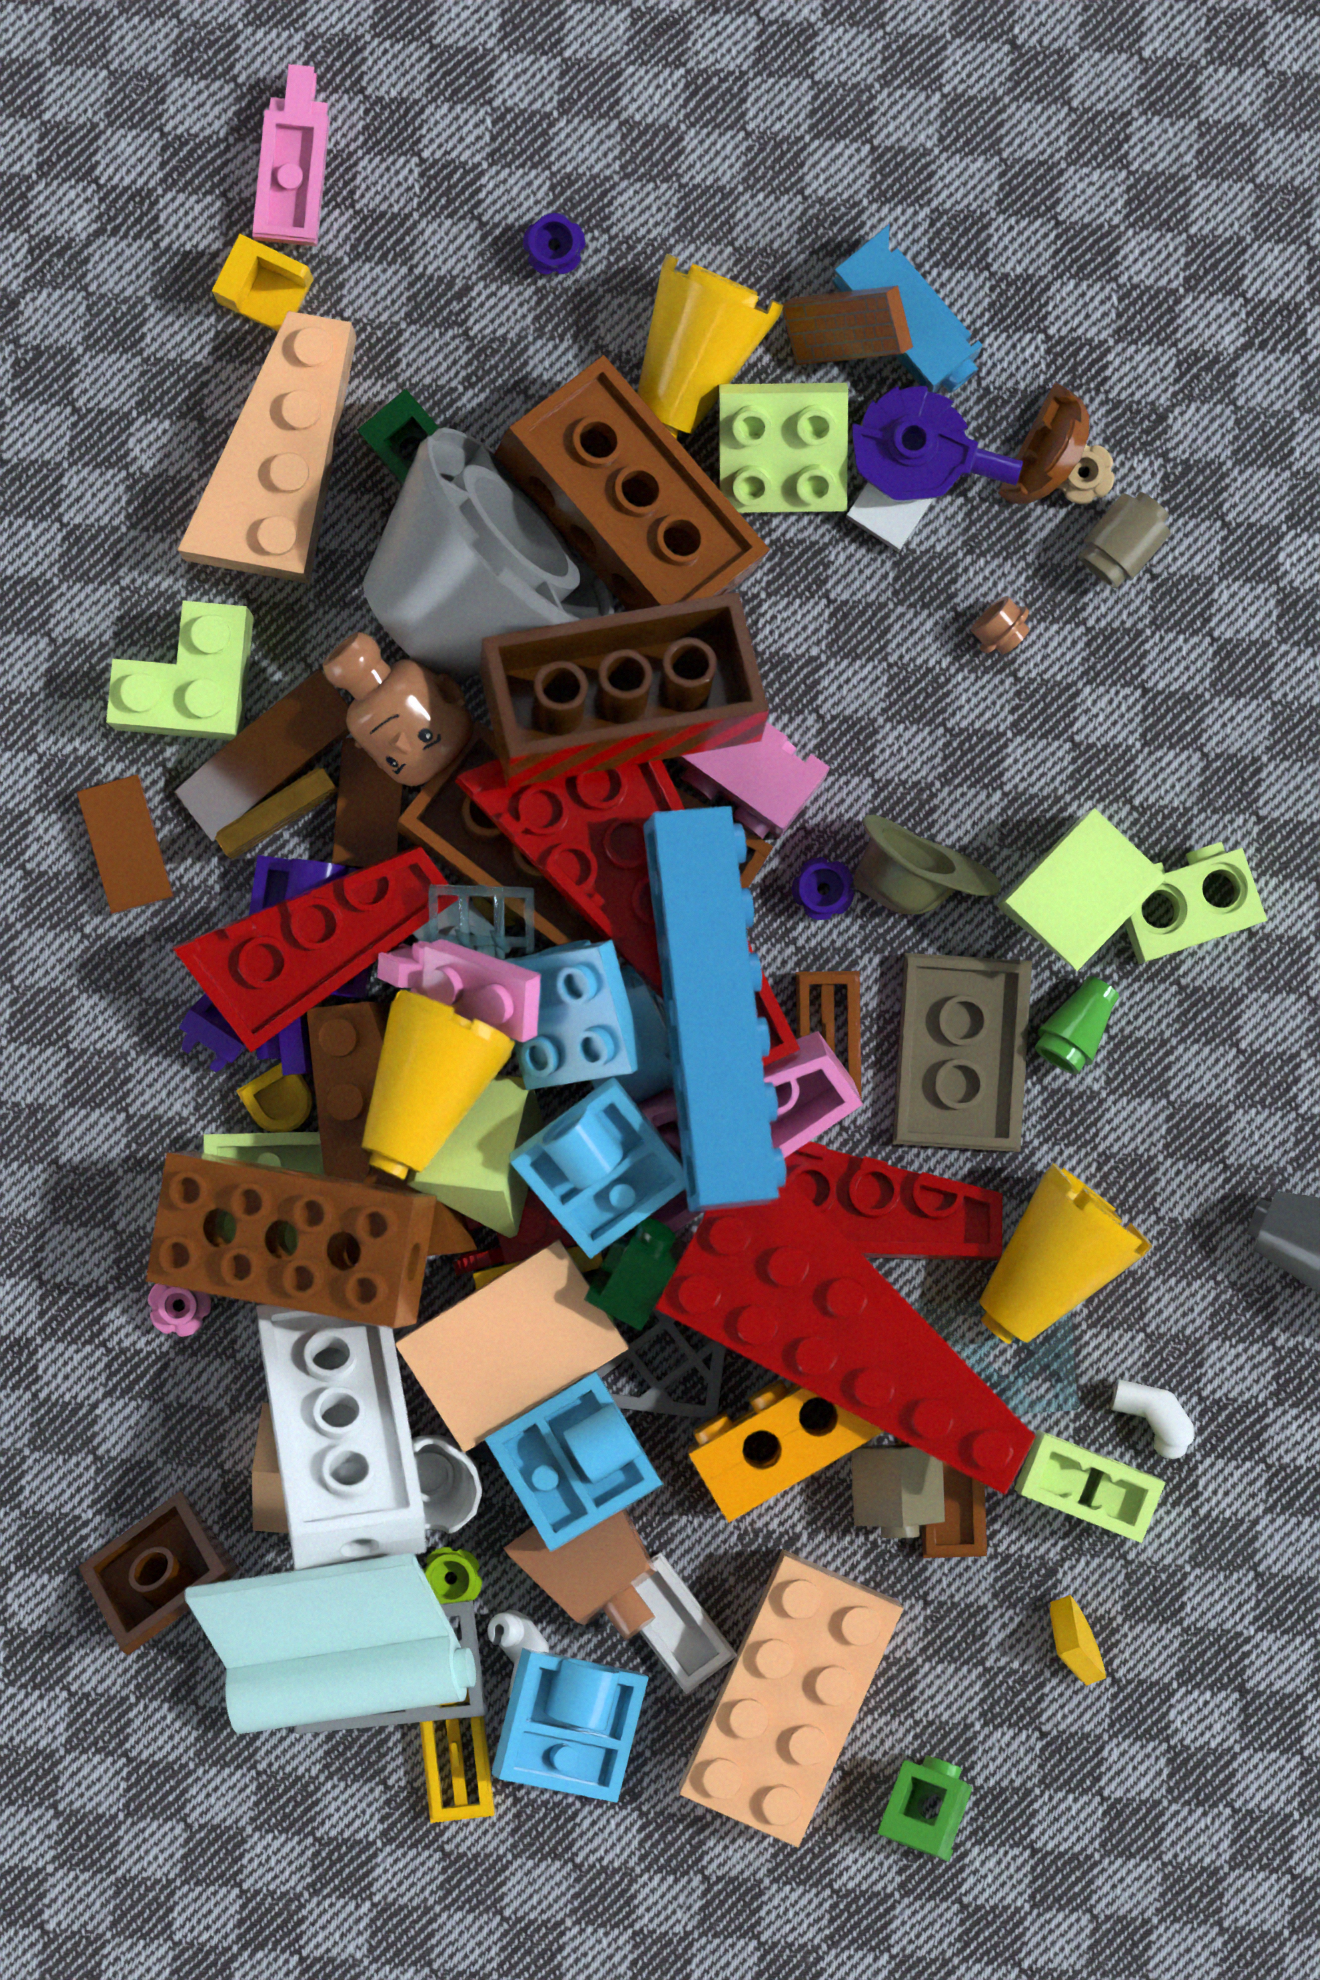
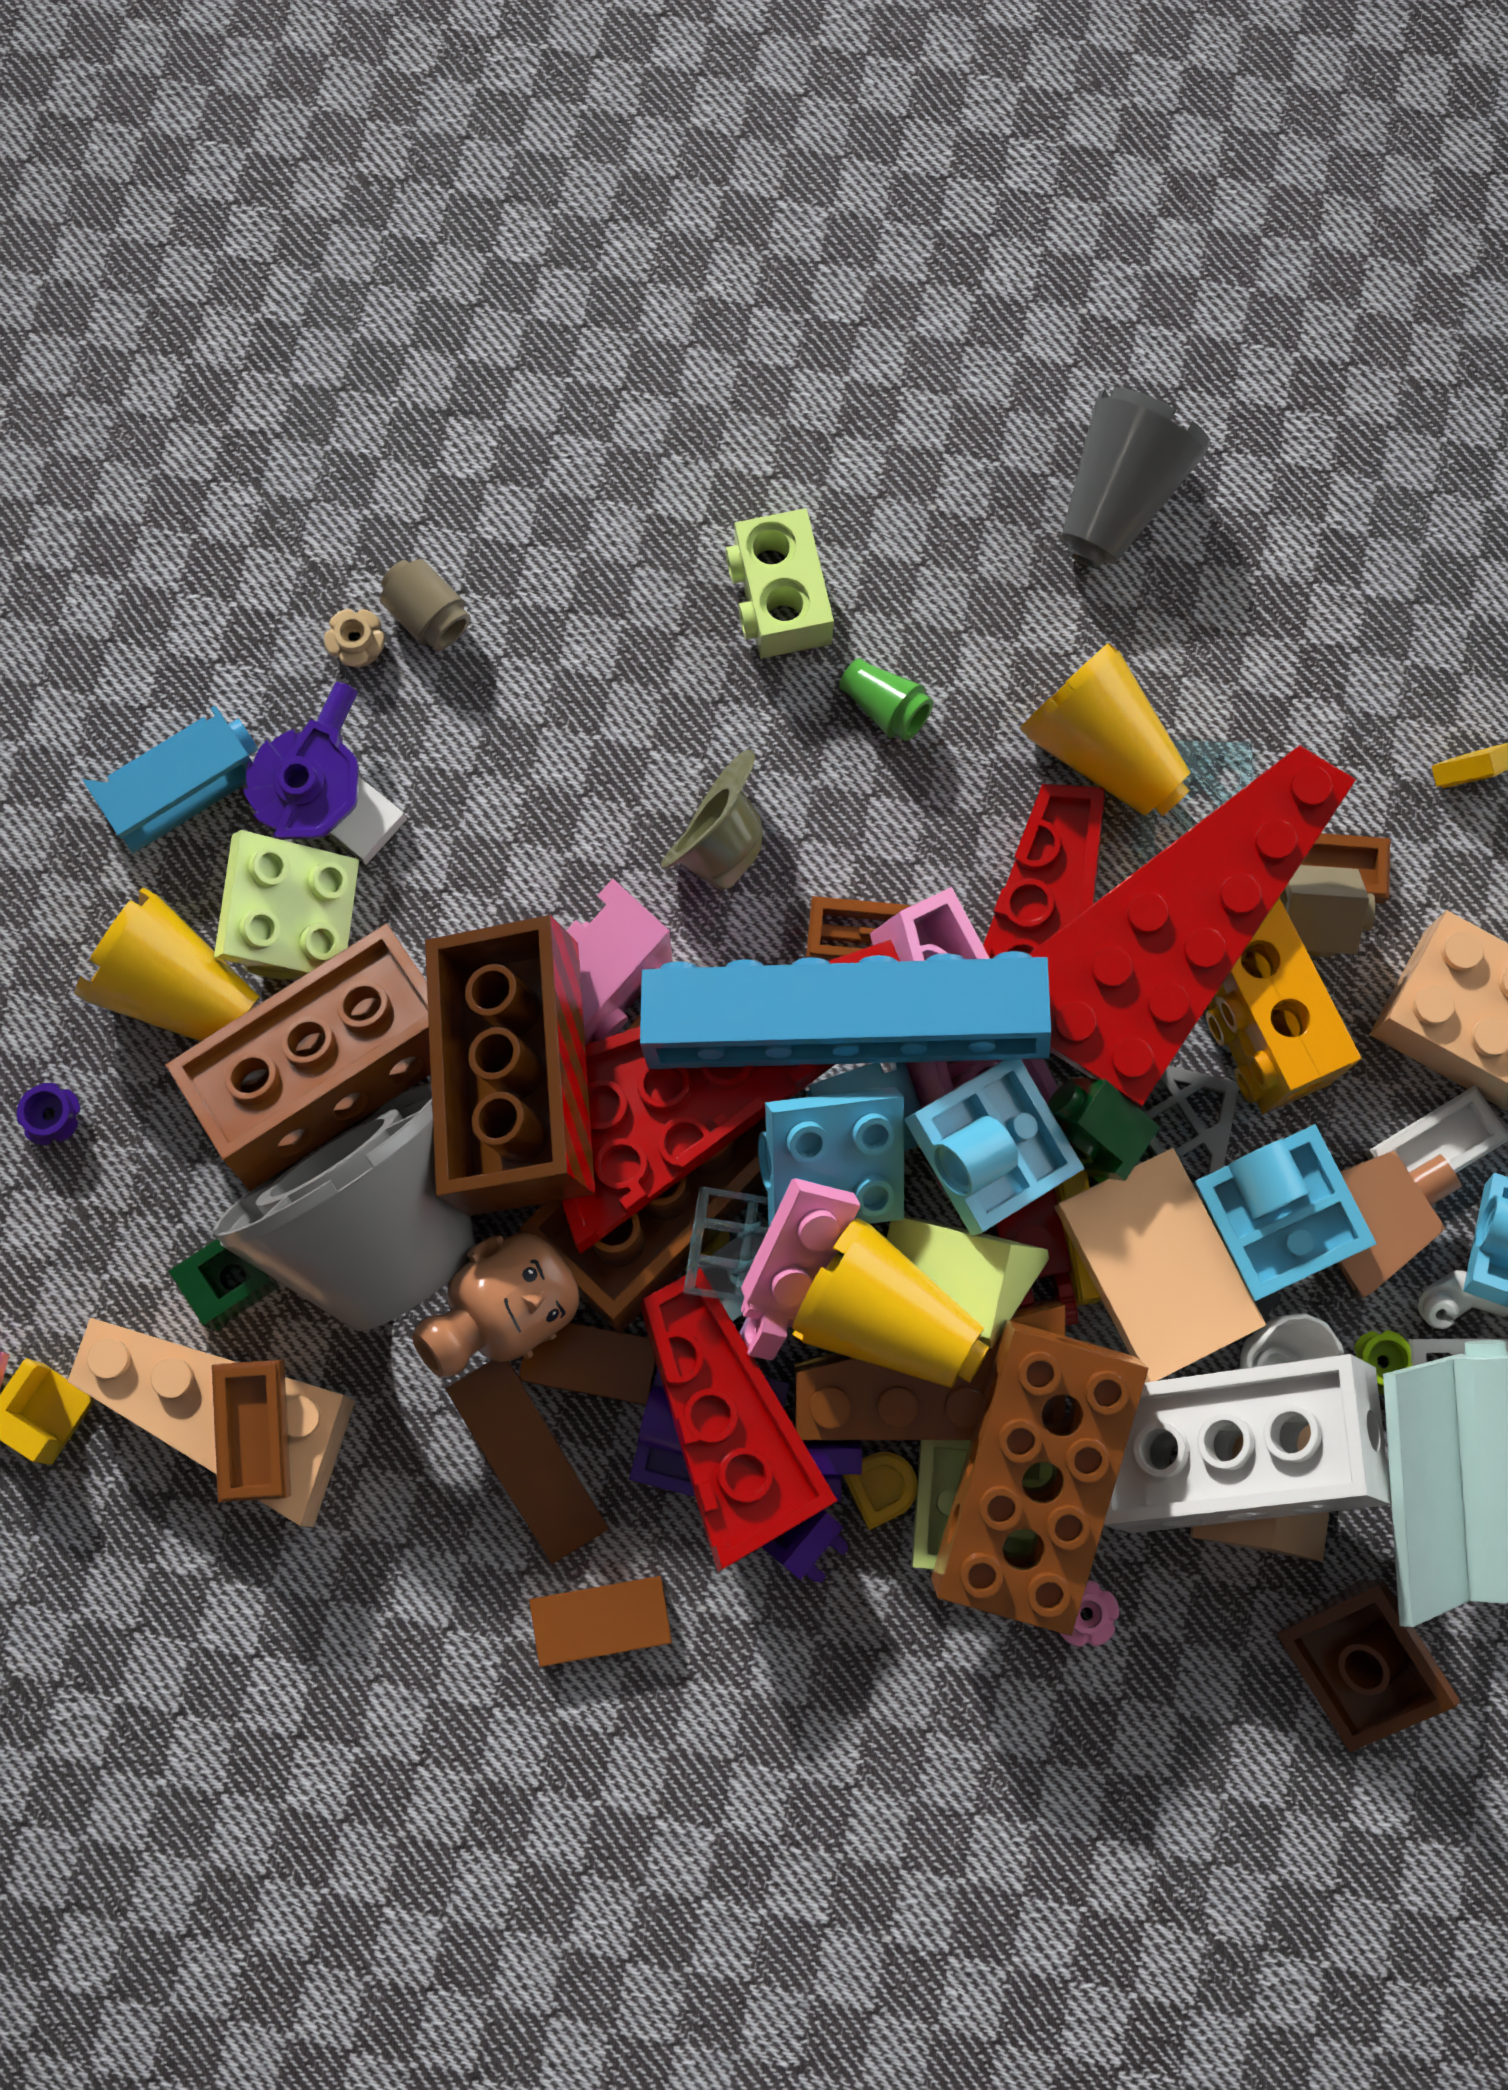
camera: 85 degrees left, 10 degrees down
yellowish green brick [106,601,254,741] -> none
pearl gold tile [214,767,338,860] -> none
dark orange tile [782,285,913,365] -> none
dark purple plate [792,857,854,920] -> none
dark tan tile [892,953,1032,1152] -> none
nougat plate [971,596,1030,655] -> none
yellowish green slope [997,808,1166,971] -> none
dark orange tile [998,382,1089,504] -> none
yellowish green brick [1014,1430,1166,1543] -> none
white arm [1111,1379,1194,1459] -> none
none -> dark orange tile [212,1359,291,1503]

